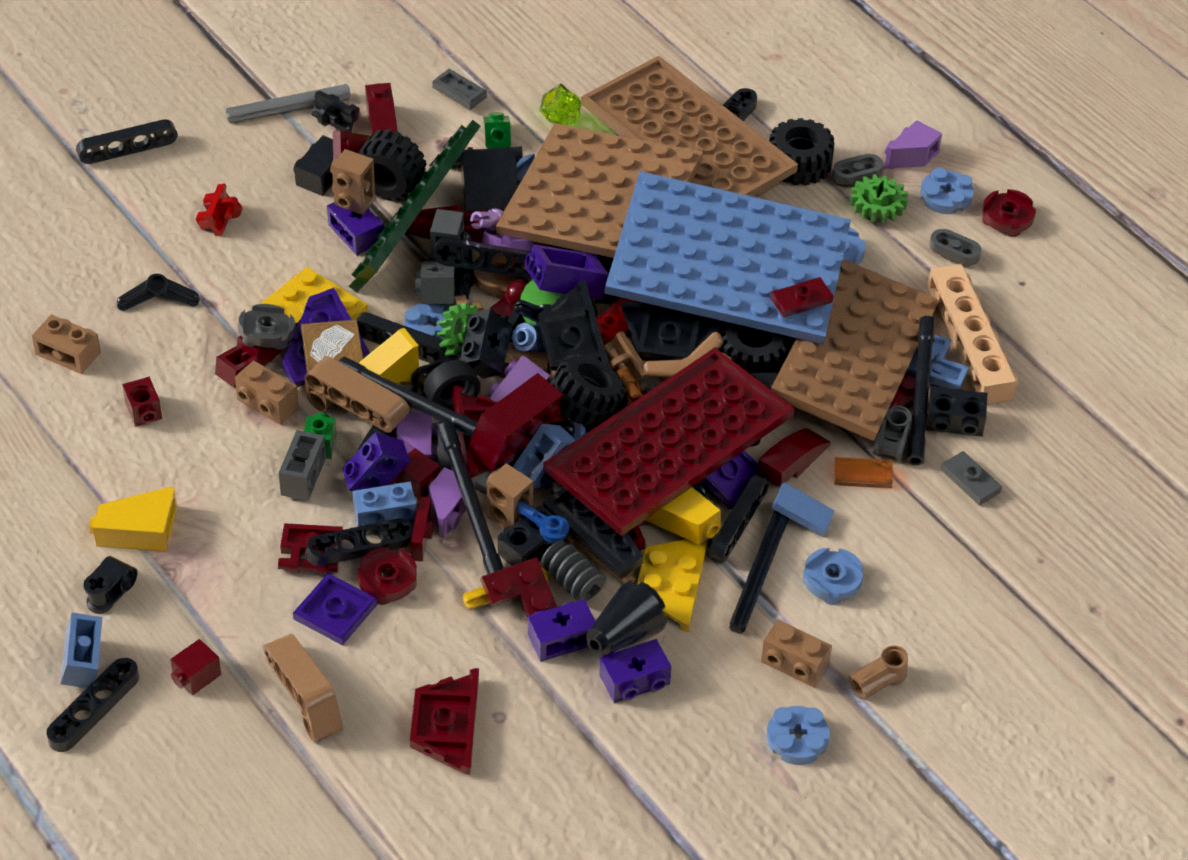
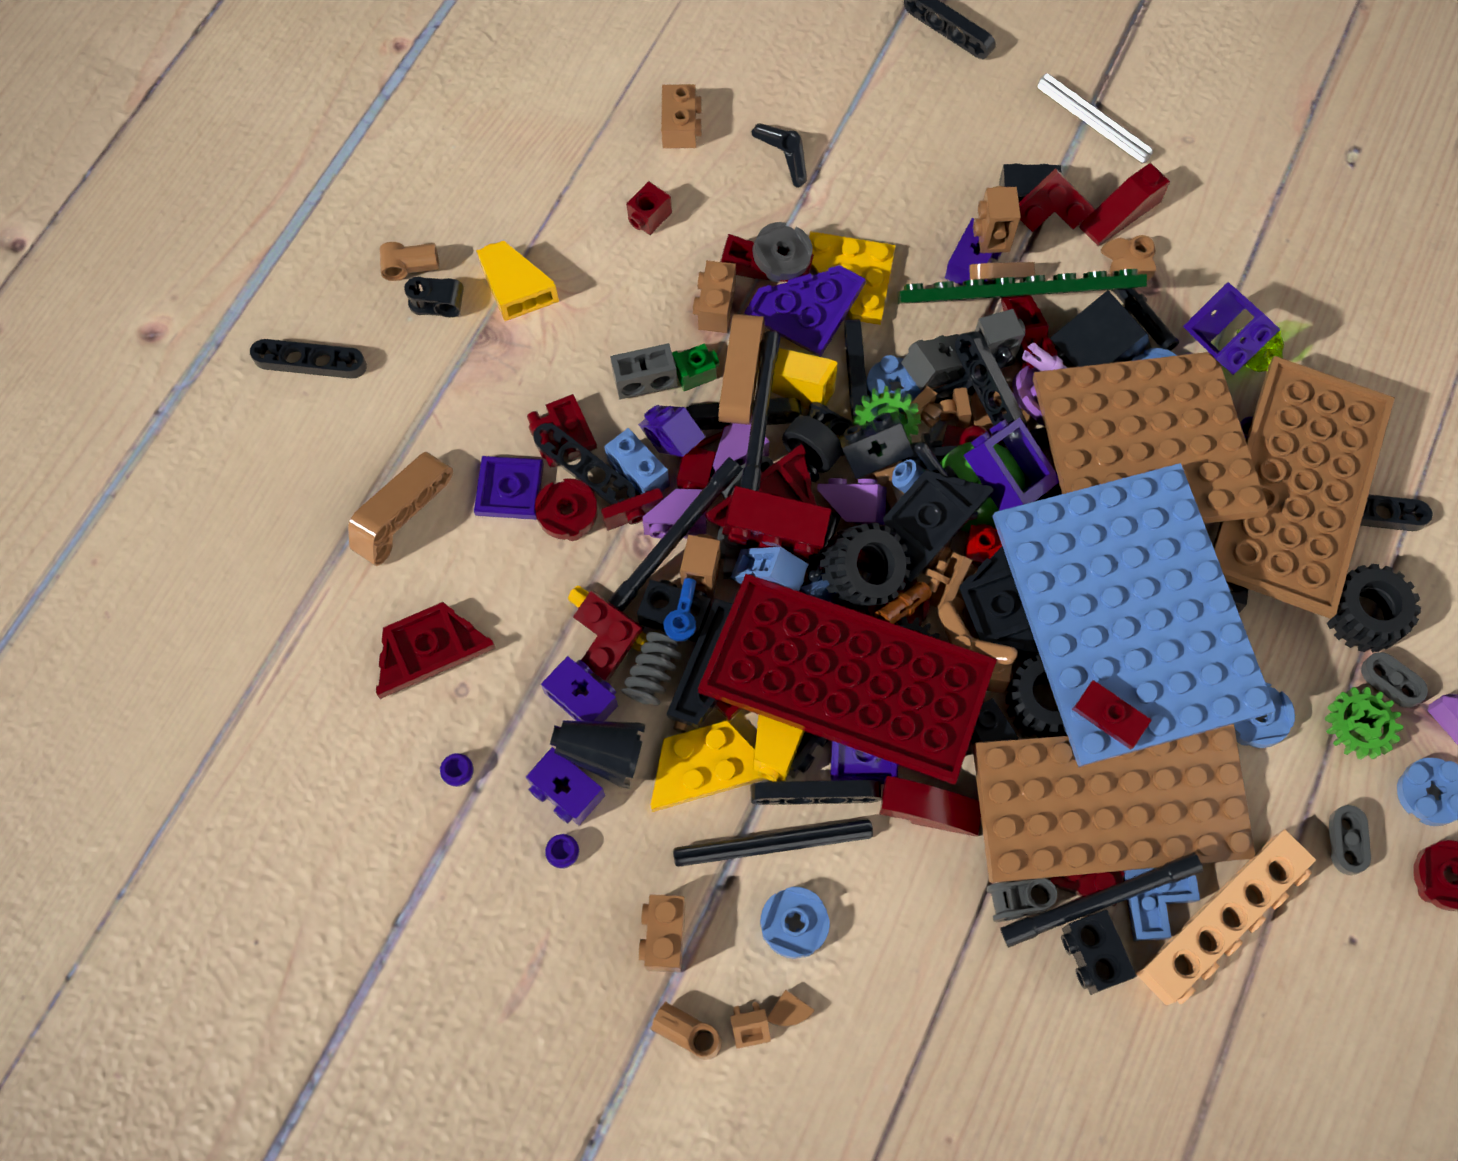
camera: 65 degrees right, 20 degrees up
medium blue brick [60,613,102,688] -> none
dark red brick [170,638,222,696] -> none
red hips [196,183,243,236] -> none
tile [301,320,363,373] -> none
black hips [311,91,360,132] -> none
black tyre [358,129,427,201] -> none
dark grey plate [432,68,487,110] -> none
green bracket [483,112,511,148] -> none
medium blue plate [766,706,830,765] -> none
medium blue tile [772,482,835,537] -> none
clear orange tile [834,457,893,488] -> none
dark grey plate [941,451,1002,506] -> none
none -> medium nougat piece [379,242,439,281]
none -> dark purple plate [440,753,474,787]
none -> dark purple plate [545,834,579,869]
none -> medium nougat tile [730,1002,771,1049]
none -> medium nougat tile [767,990,815,1027]
none -> medium nougat tile [940,387,972,429]
none -> medium nougat beam [969,262,1035,280]
none -> medium nougat plate [1101,235,1156,281]
none -> dark purple window [1183,282,1280,375]

